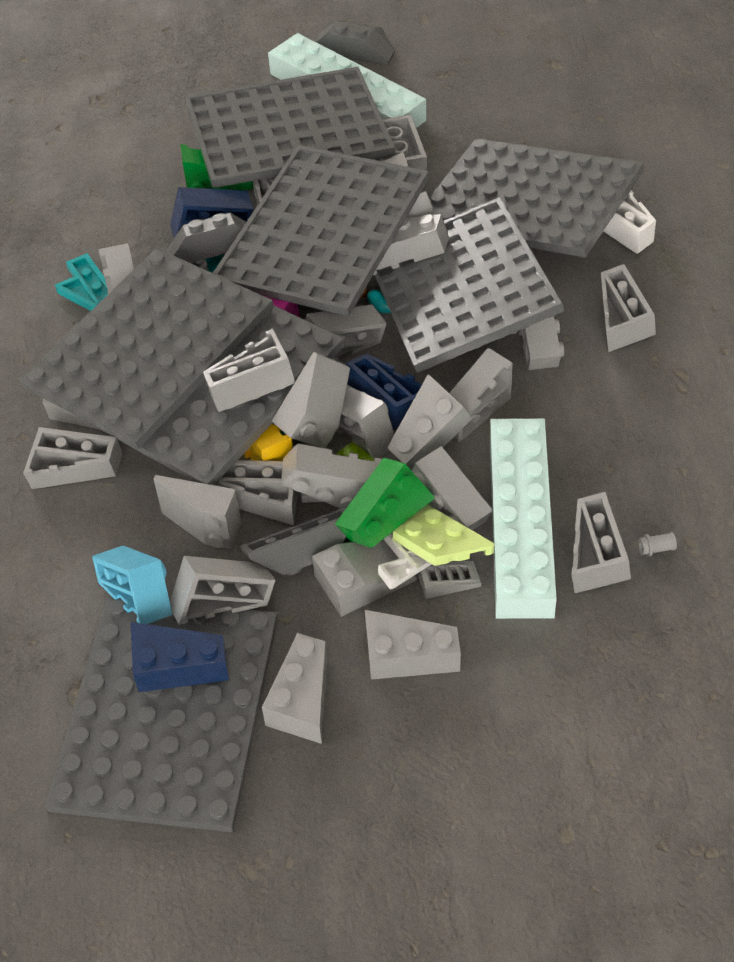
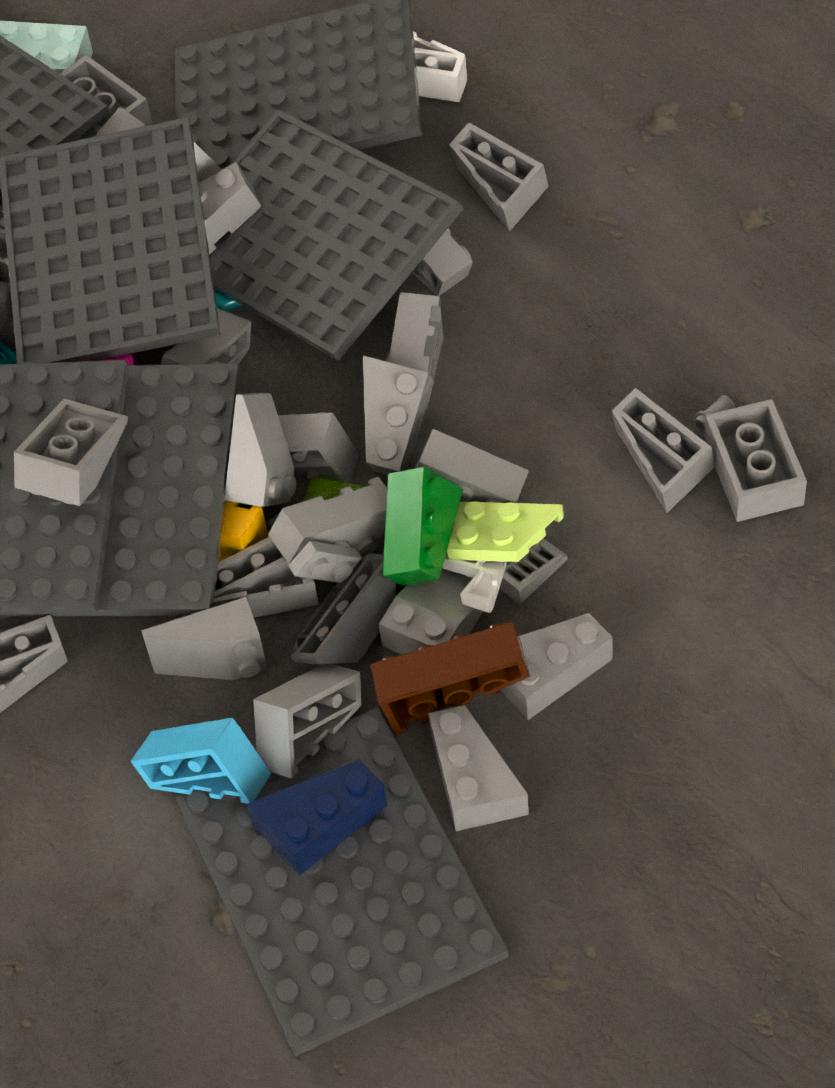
camera: 30 degrees left, 5 degrees up
light grey wedge [203,328,295,412] -> none
dark blue wedge [346,353,422,430] -> none
light aqua brick [490,419,556,619] -> none
none -> light grey slope [14,399,128,506]
none -> light grey plate [288,541,362,583]
none -> reddish brown wedge [370,621,530,736]
none -> light grey brick [704,399,807,522]

